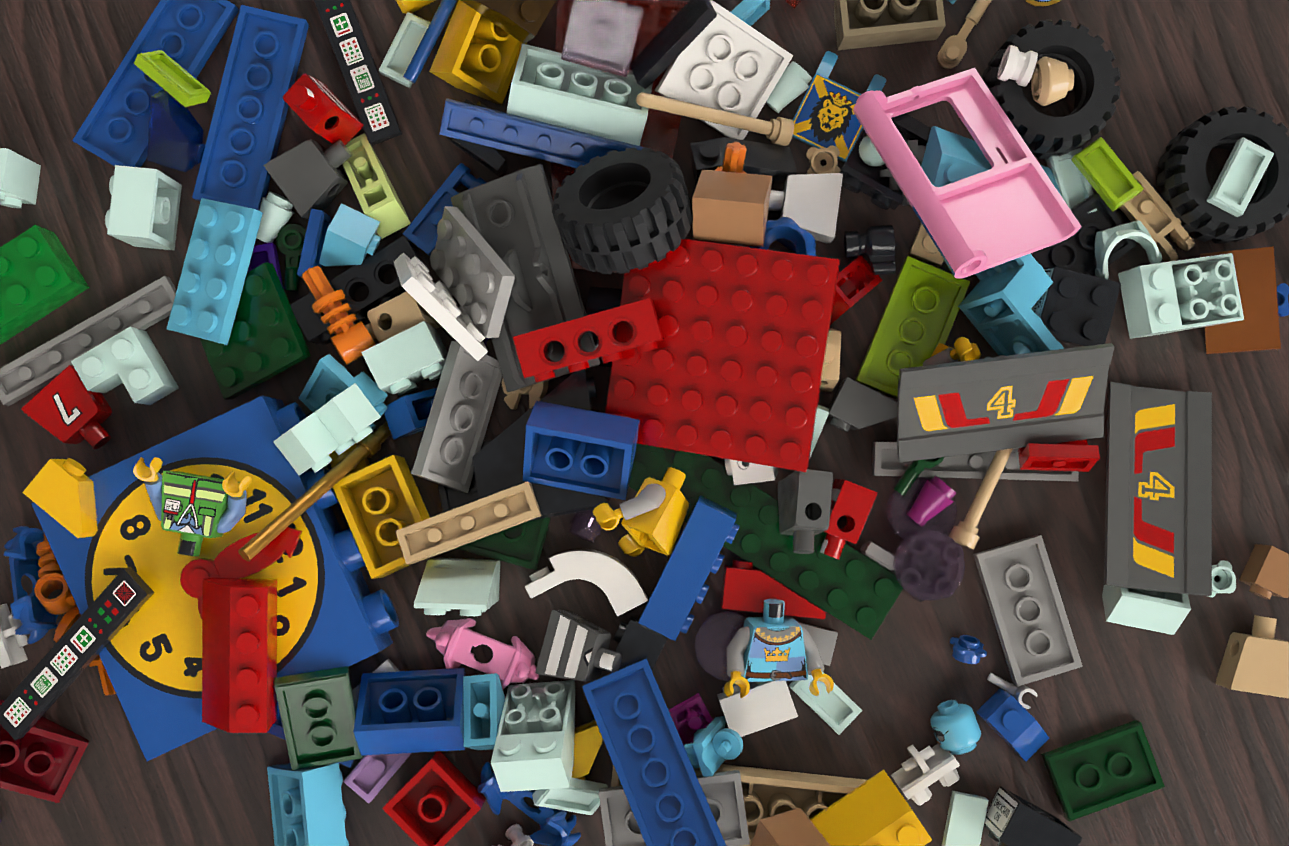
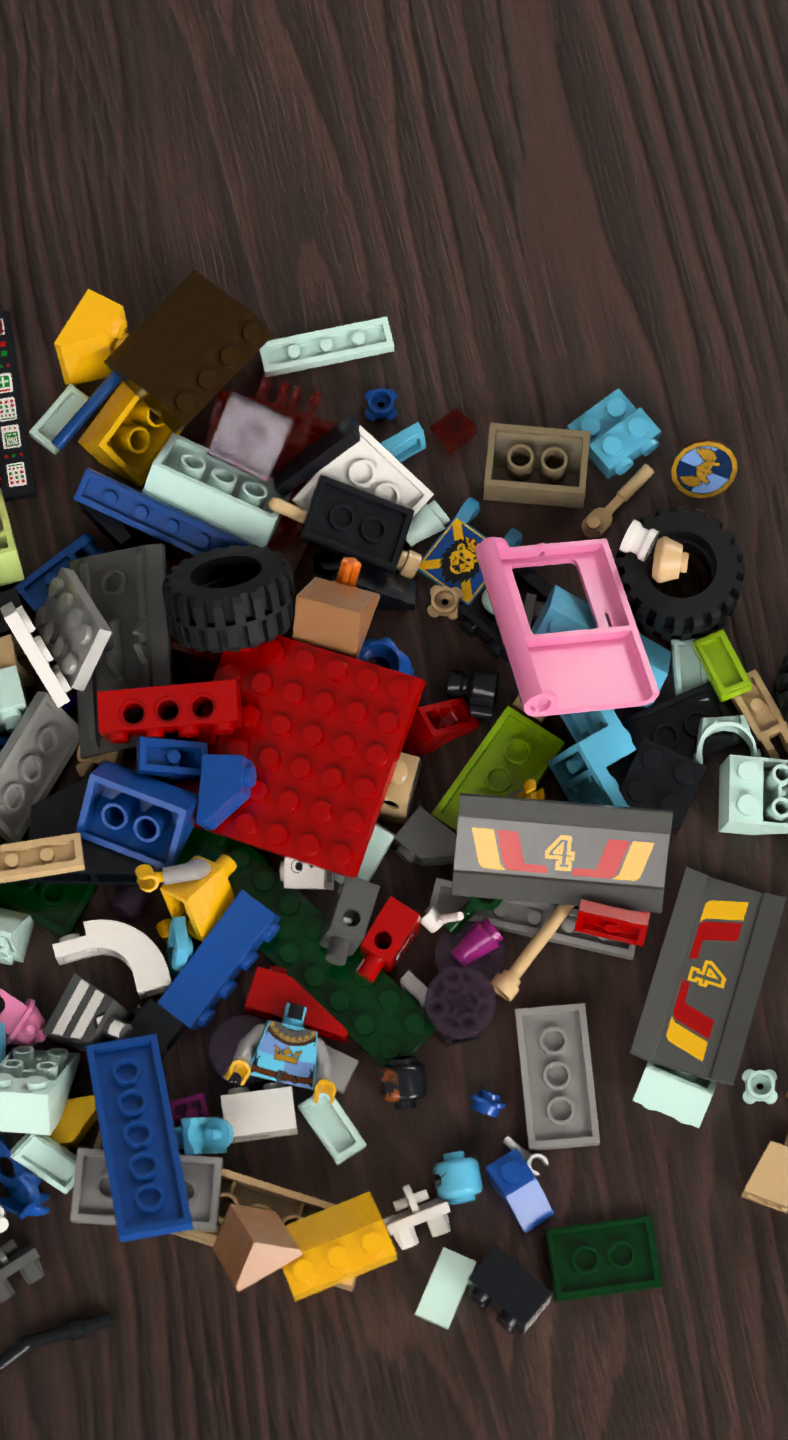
camera: 10 degrees right, 15 degrees down
white torso [768,173,843,244] -> none
none -> blue slope [136,736,208,784]
none -> medium azure plate [166,916,193,980]
none -> blue slope [196,754,257,830]
none -> black tile [298,475,414,575]
none -> black head [380,1056,427,1109]
none -> white hand [421,905,464,933]

